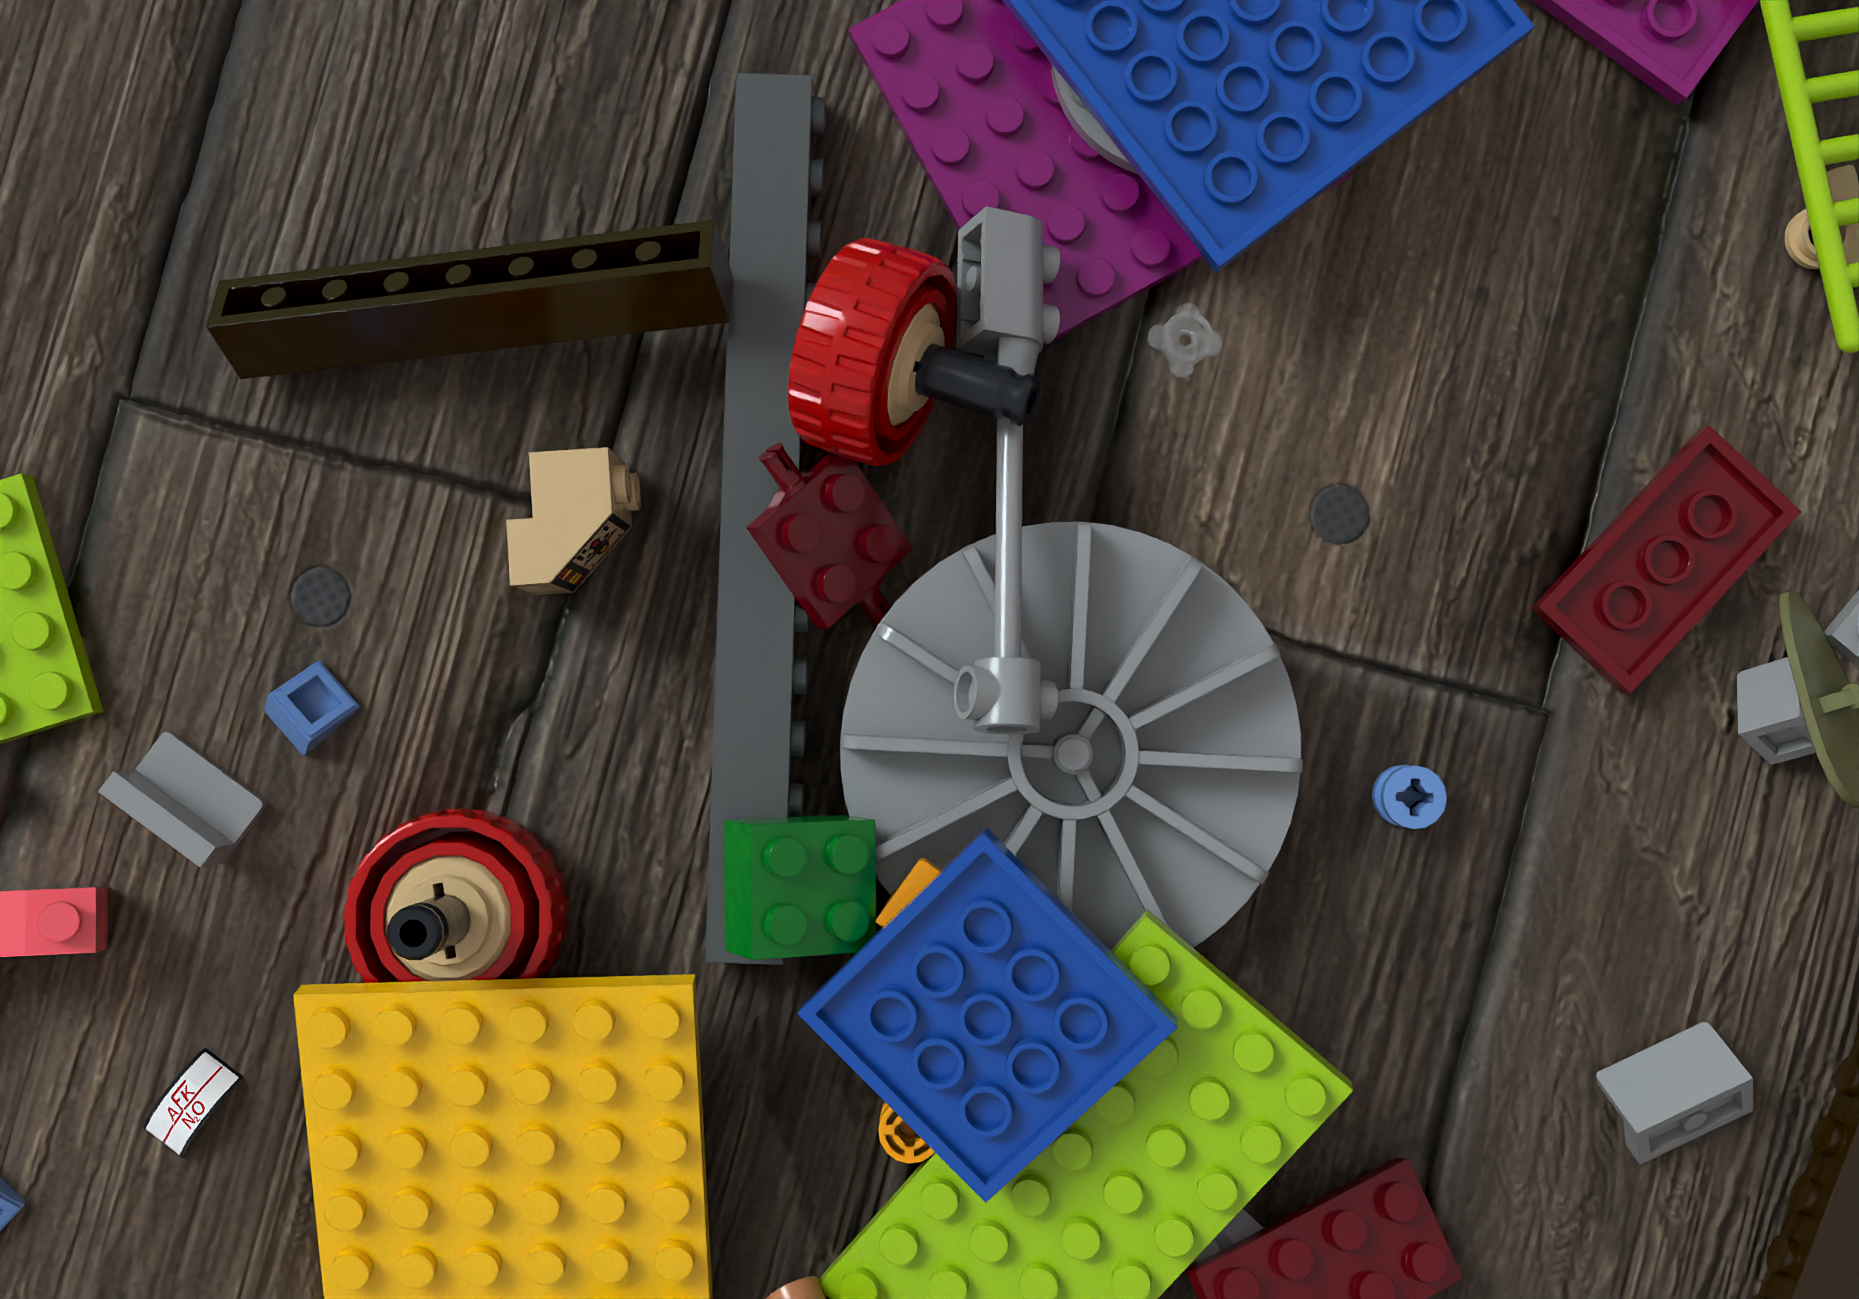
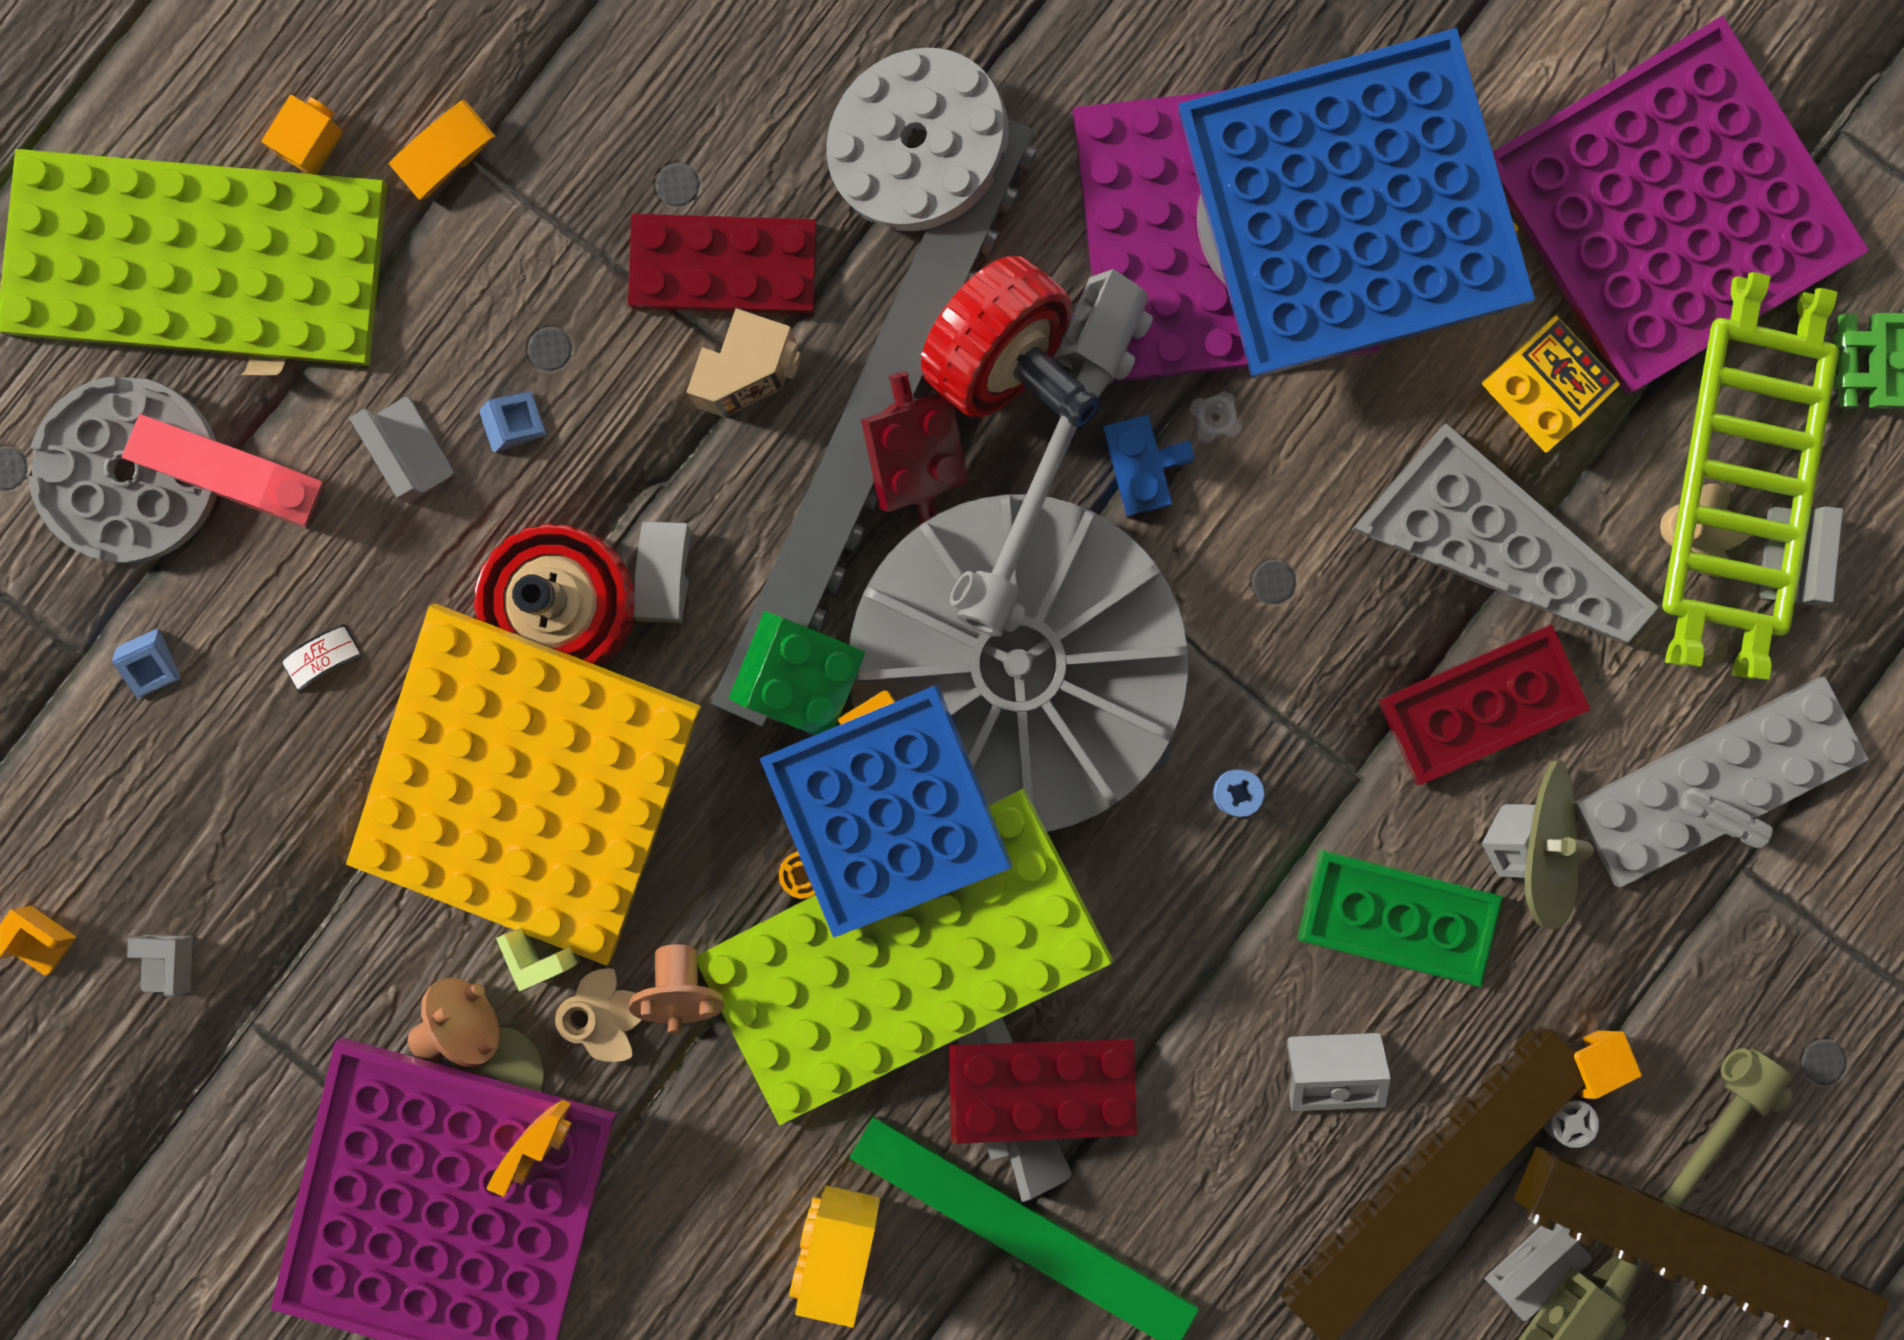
camera: 25 degrees right, 0 degrees up
dark brown brick [206,220,733,379] -> none
none -> light orange slope [388,100,496,200]
none -> dark red plate [628,213,817,314]
none -> light grey slope [634,522,692,623]
none -> light grey plate [826,48,1009,231]
none -> blue plate [1103,415,1195,518]
none -> green tile [1297,849,1503,987]
none -> light grey wing [1351,423,1658,643]
none -> yellow piece [1482,315,1620,453]

